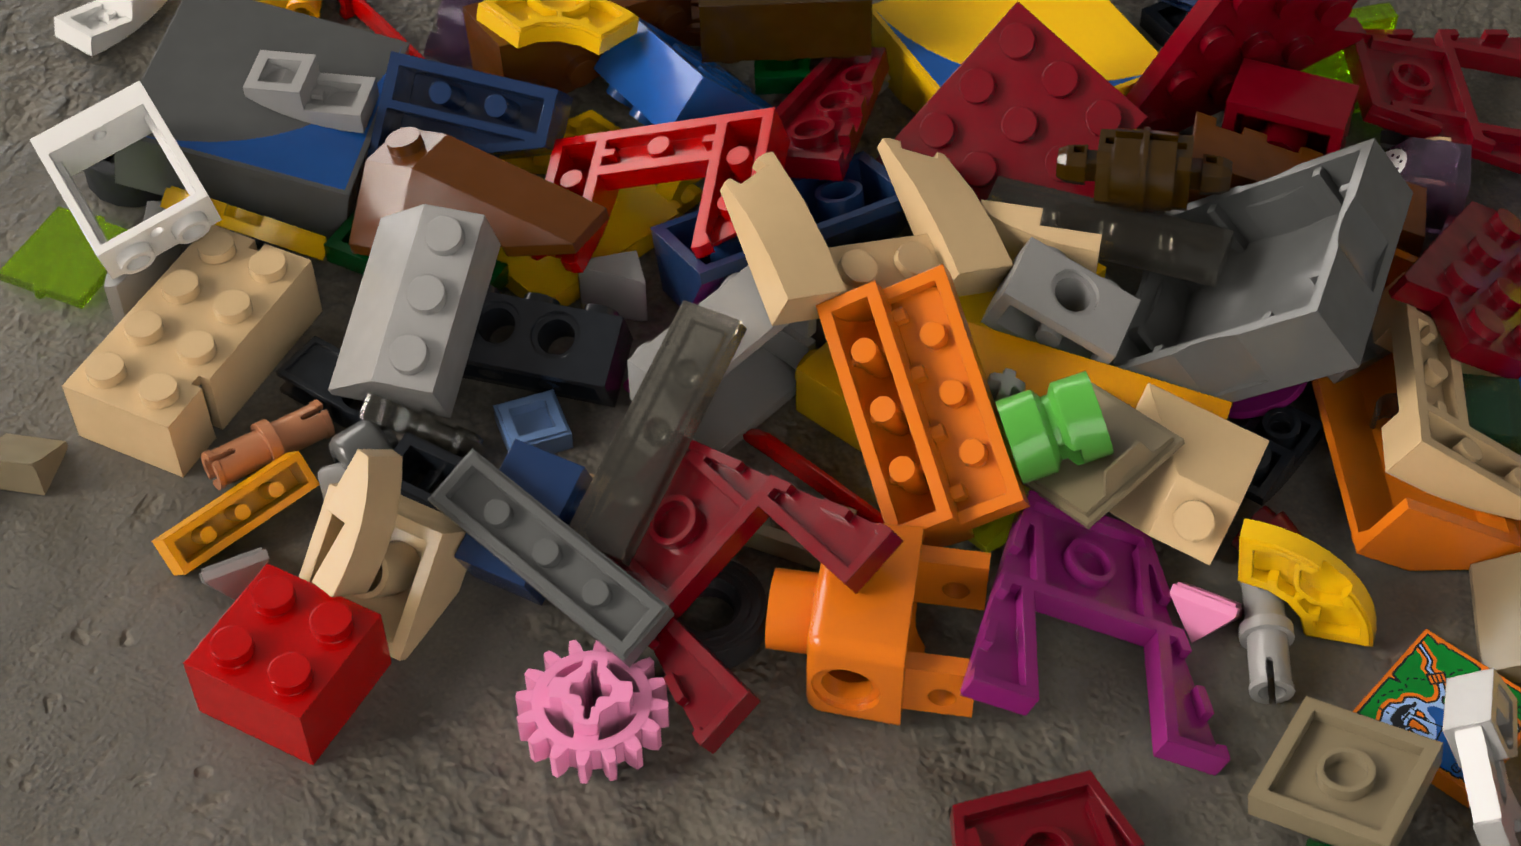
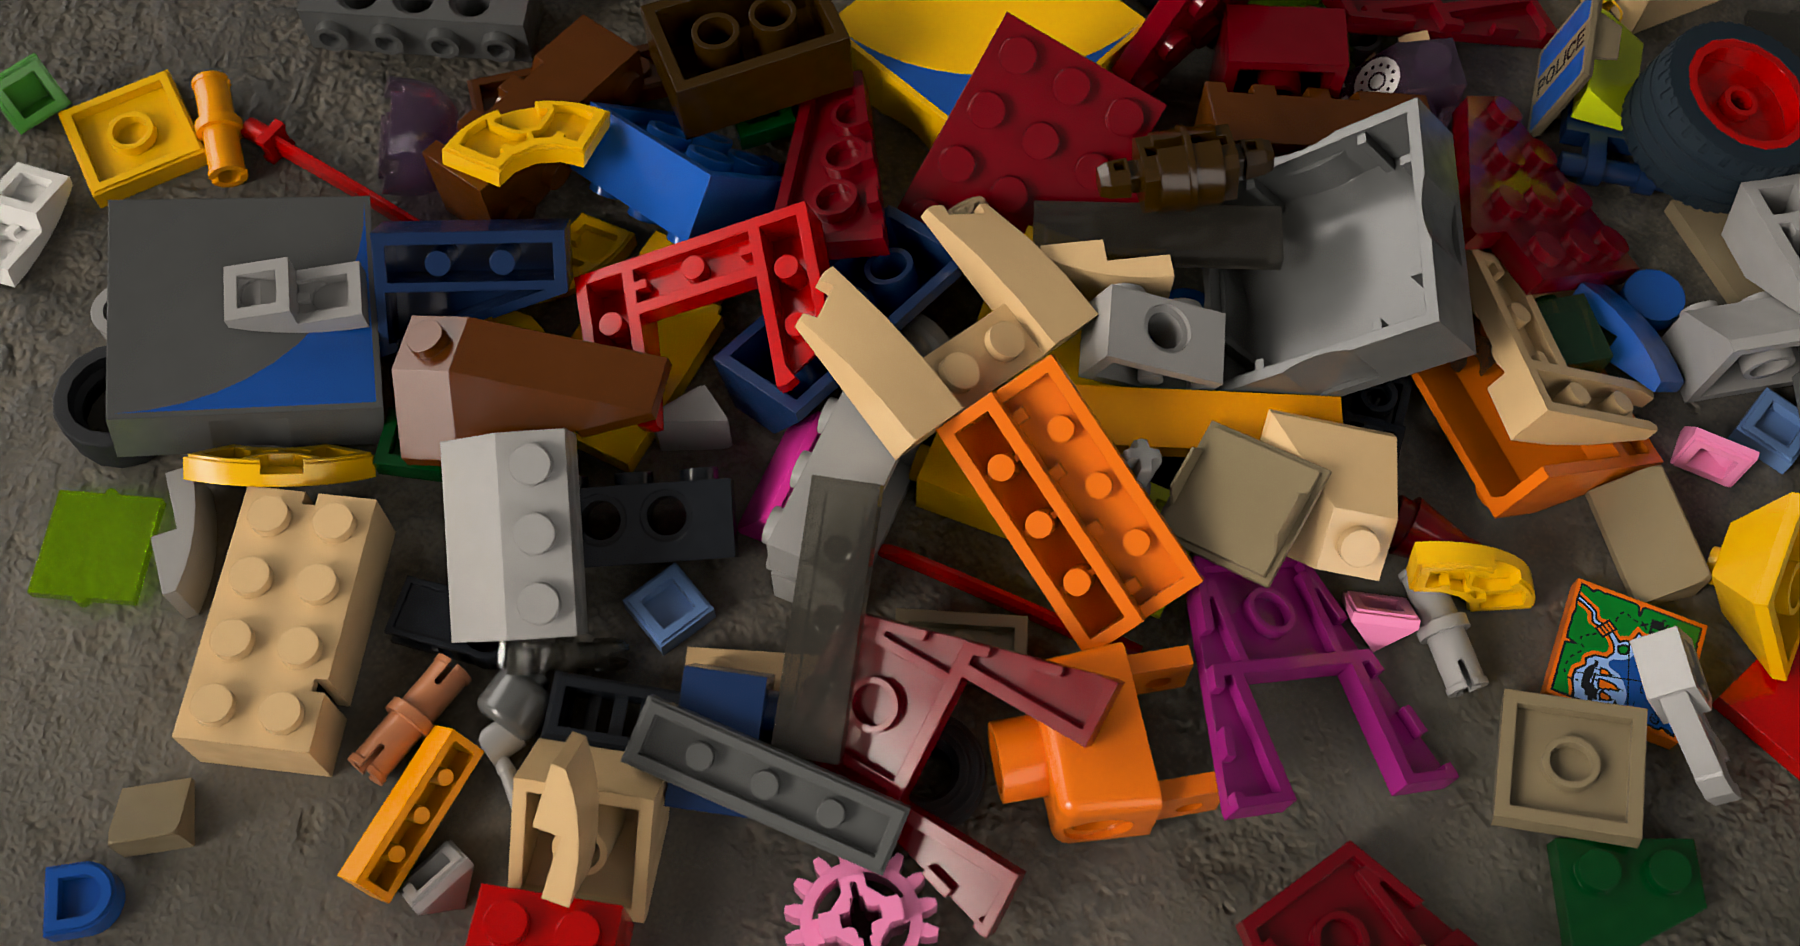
camera: 20 degrees left, 15 degrees up
white window [29,80,222,280] -> none
bright green wheel [995,371,1114,484] -> none

